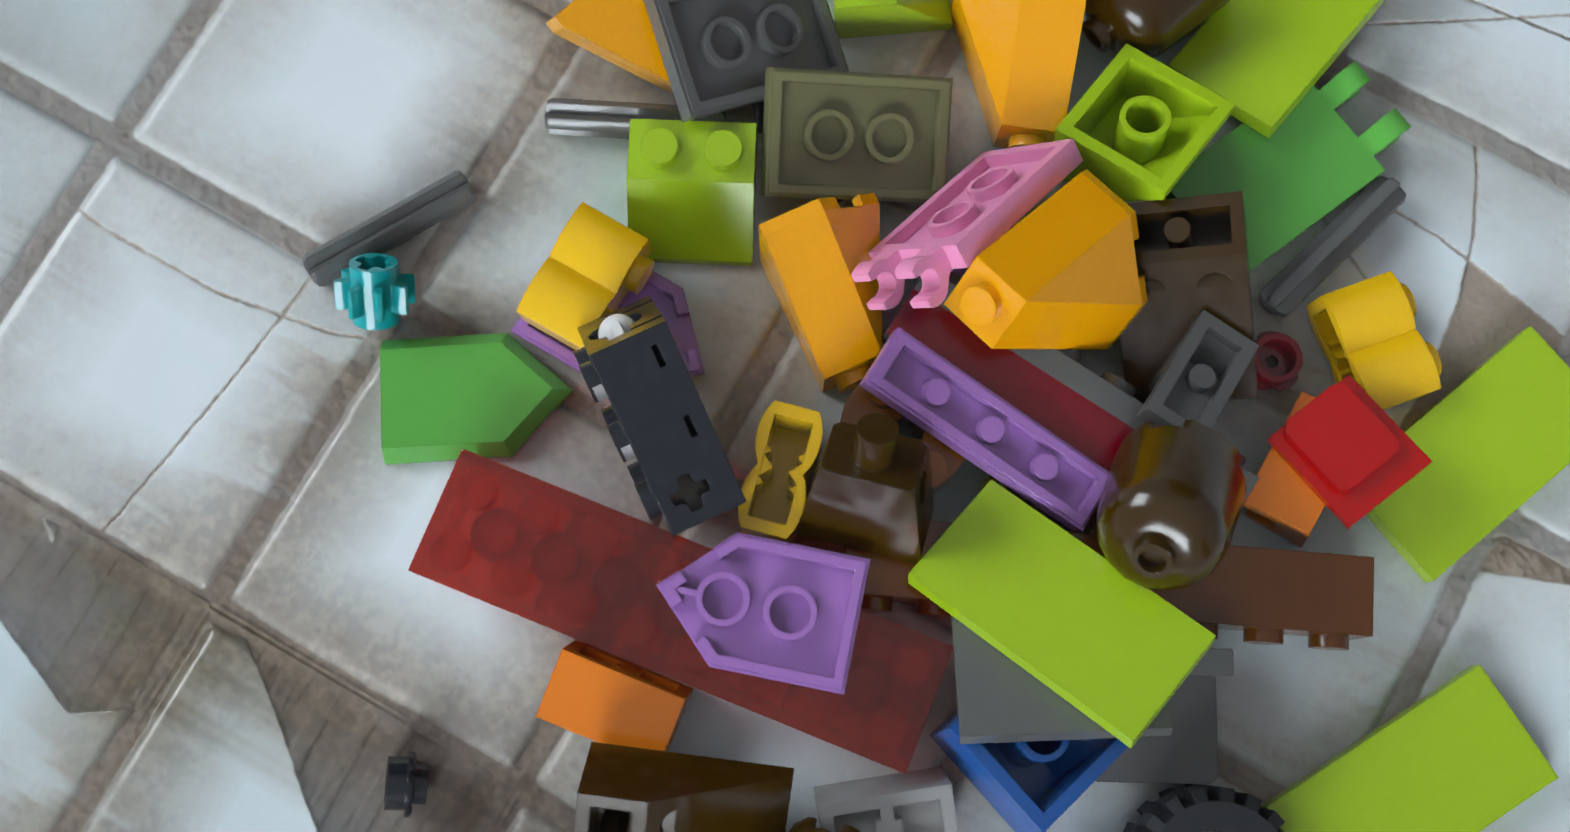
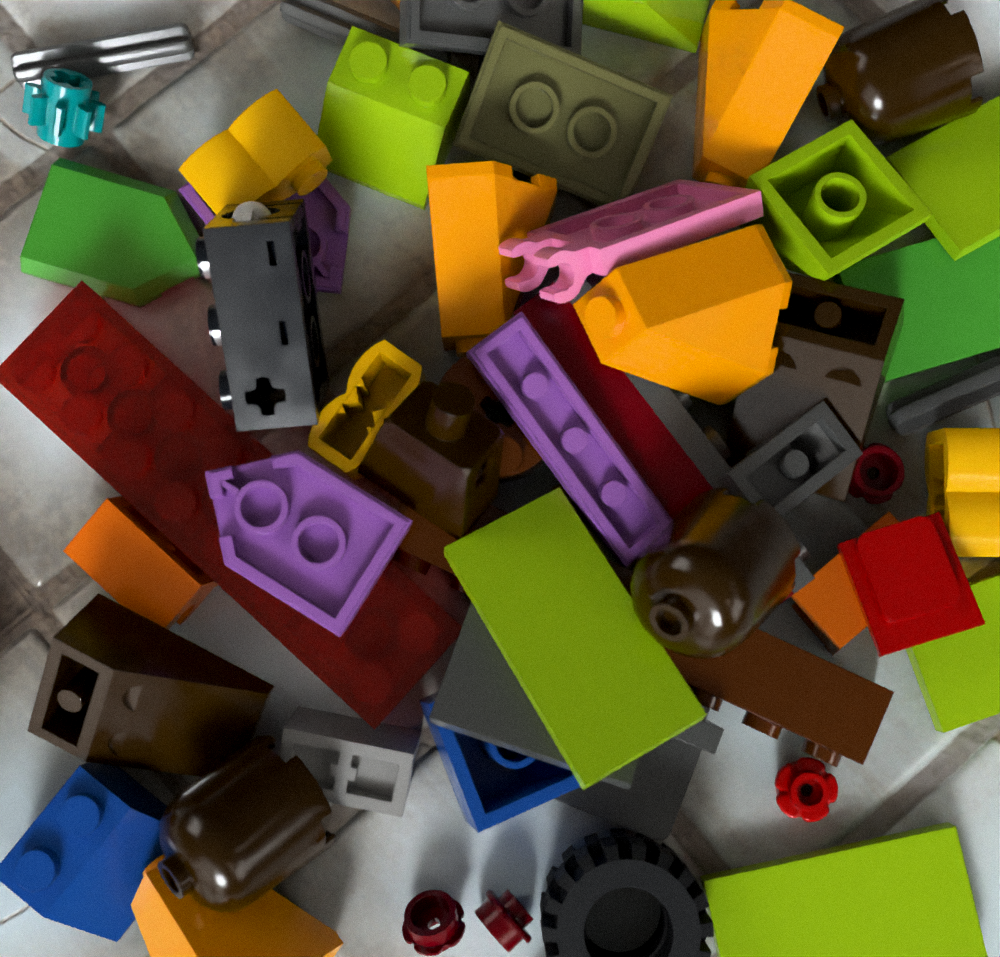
camera: 20 degrees right, 5 degrees up
none -> red plate [774,757,838,822]

